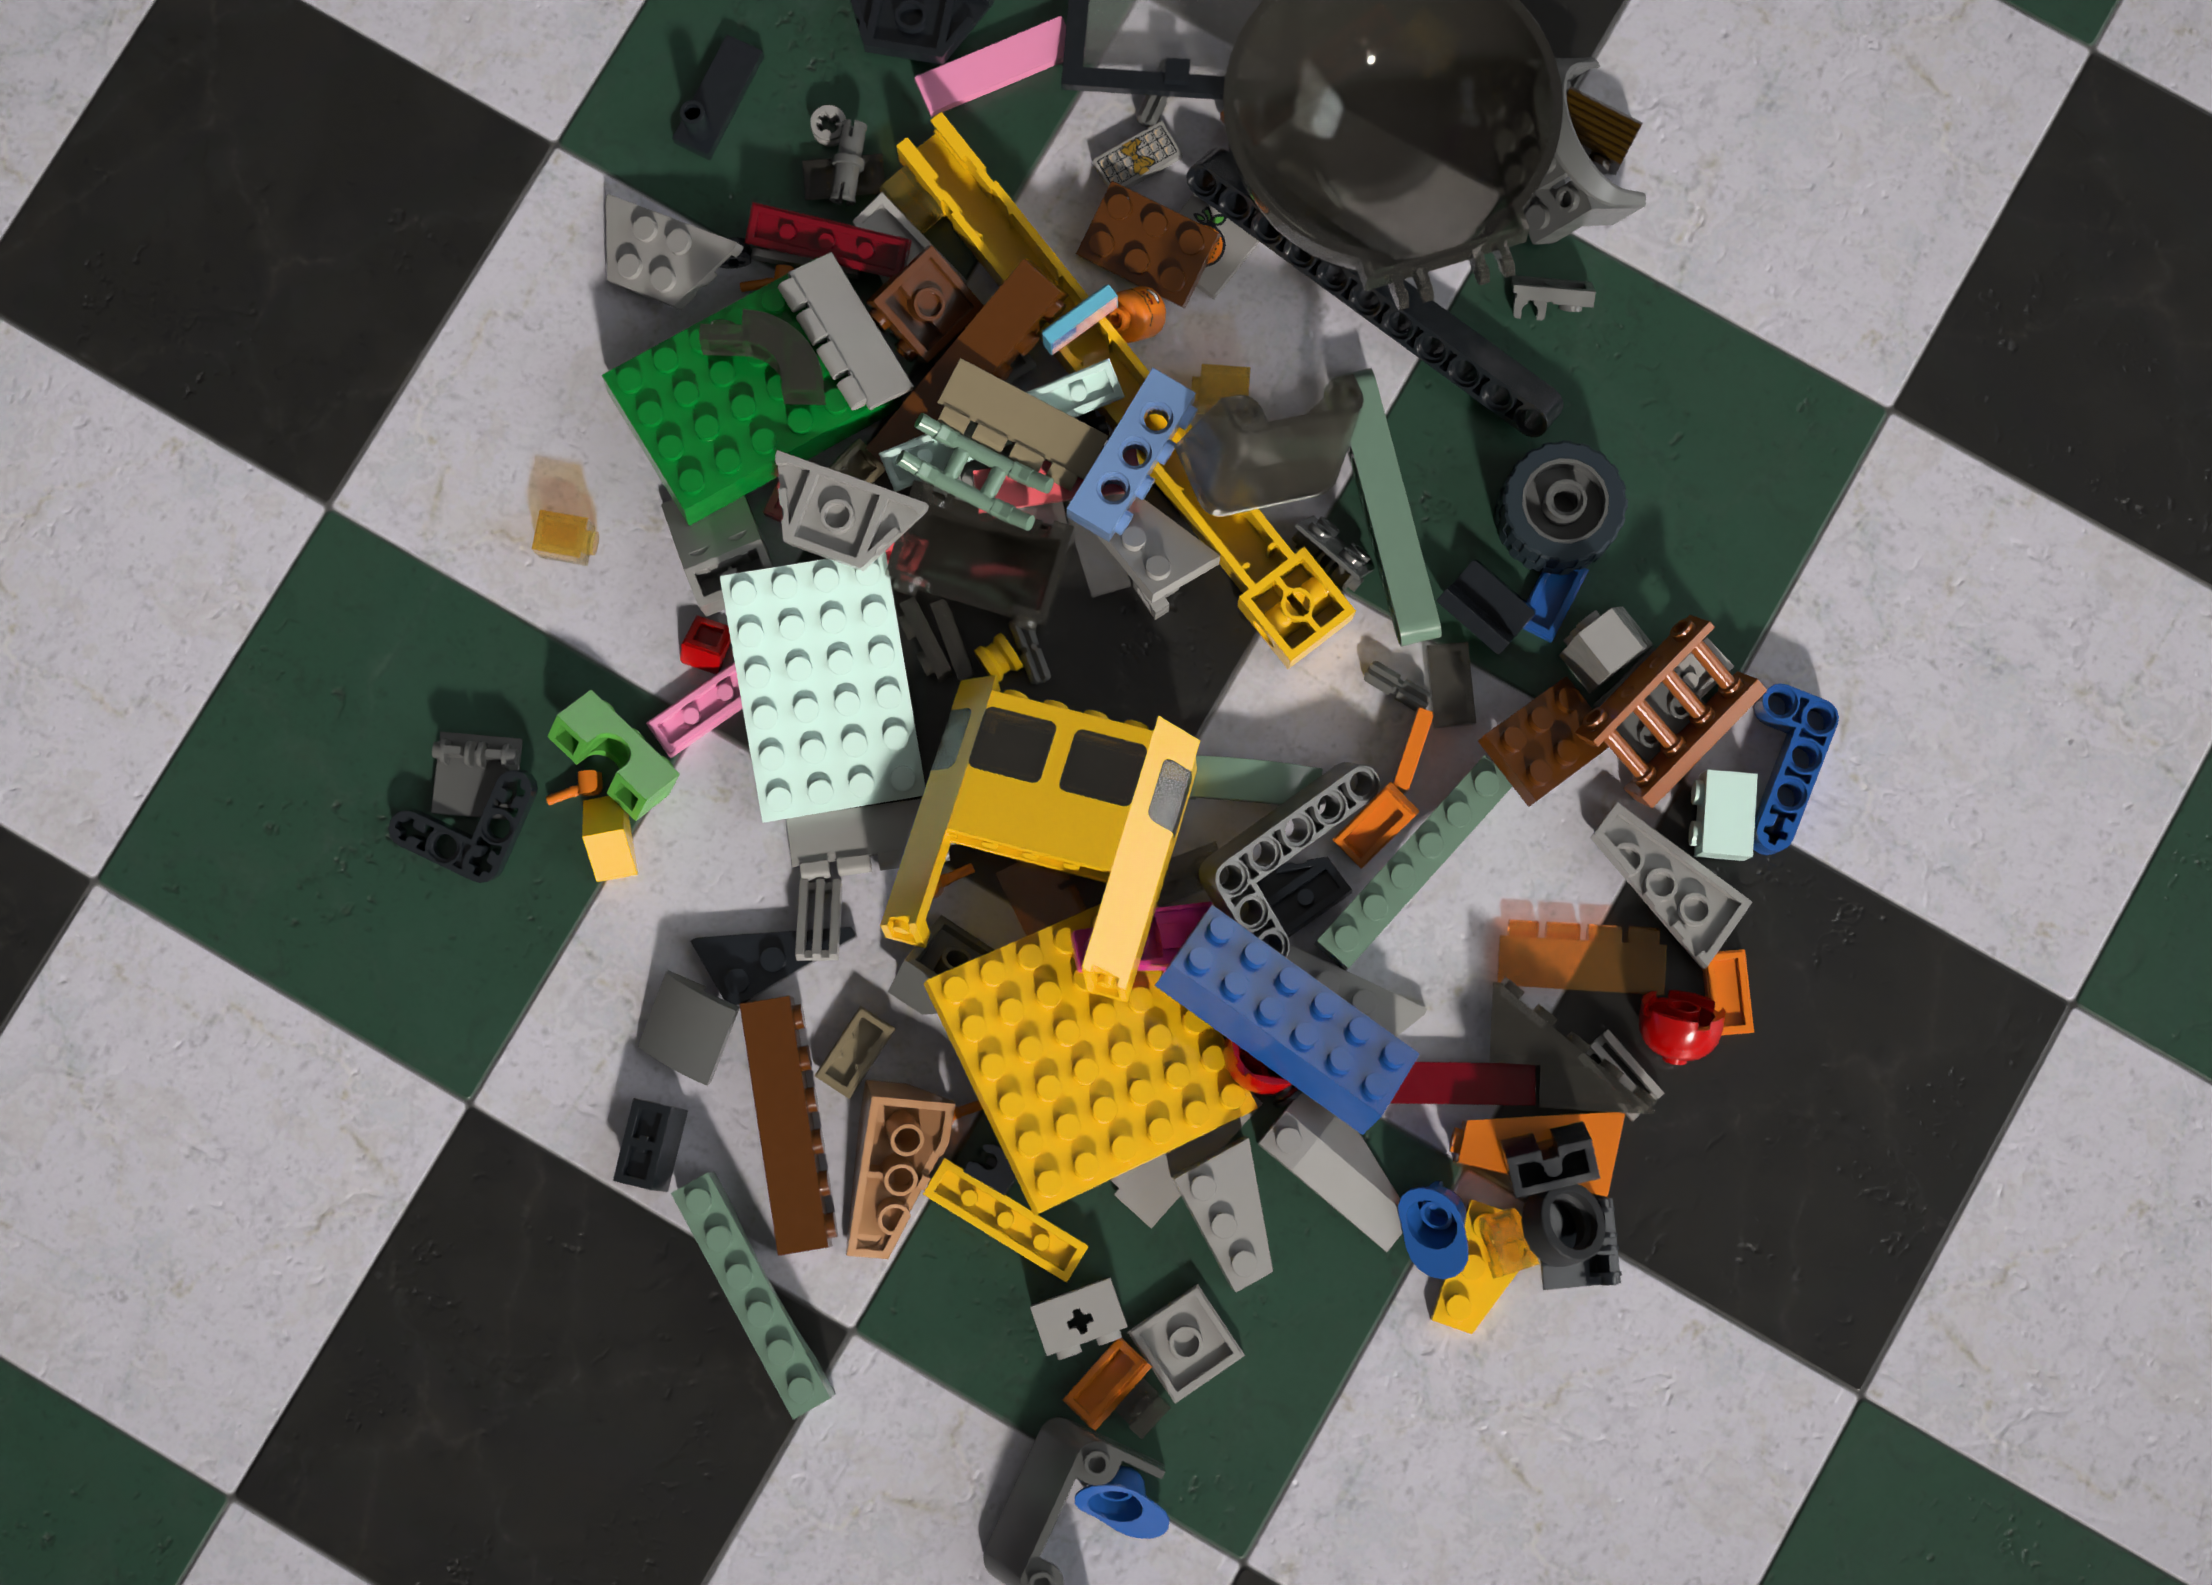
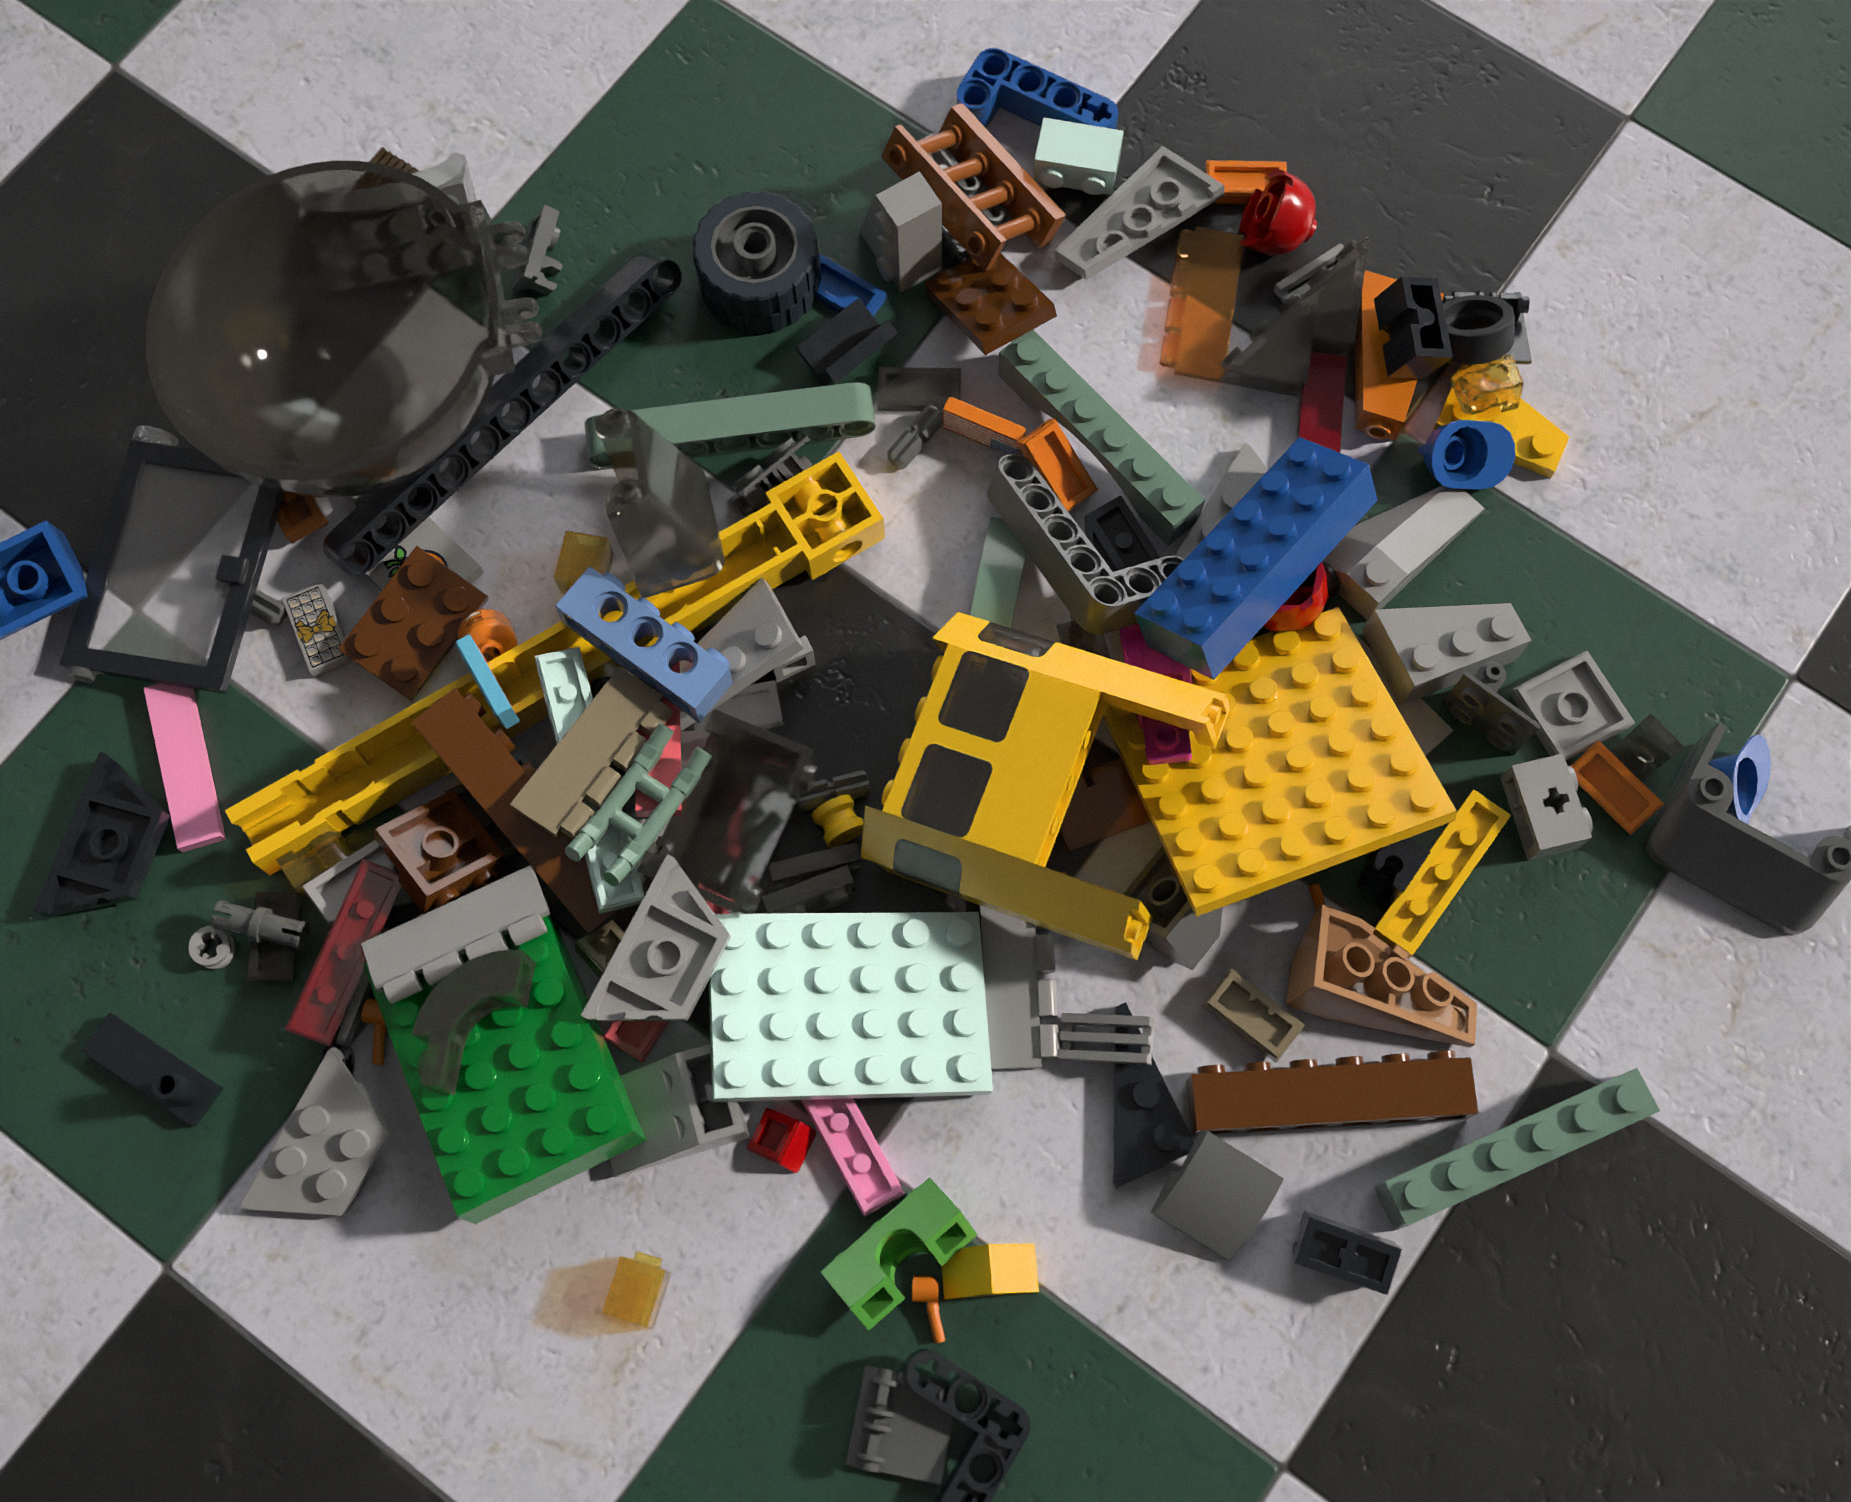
camera: 85 degrees left, 10 degrees down
none -> dark grey hinge [1443,661,1541,755]

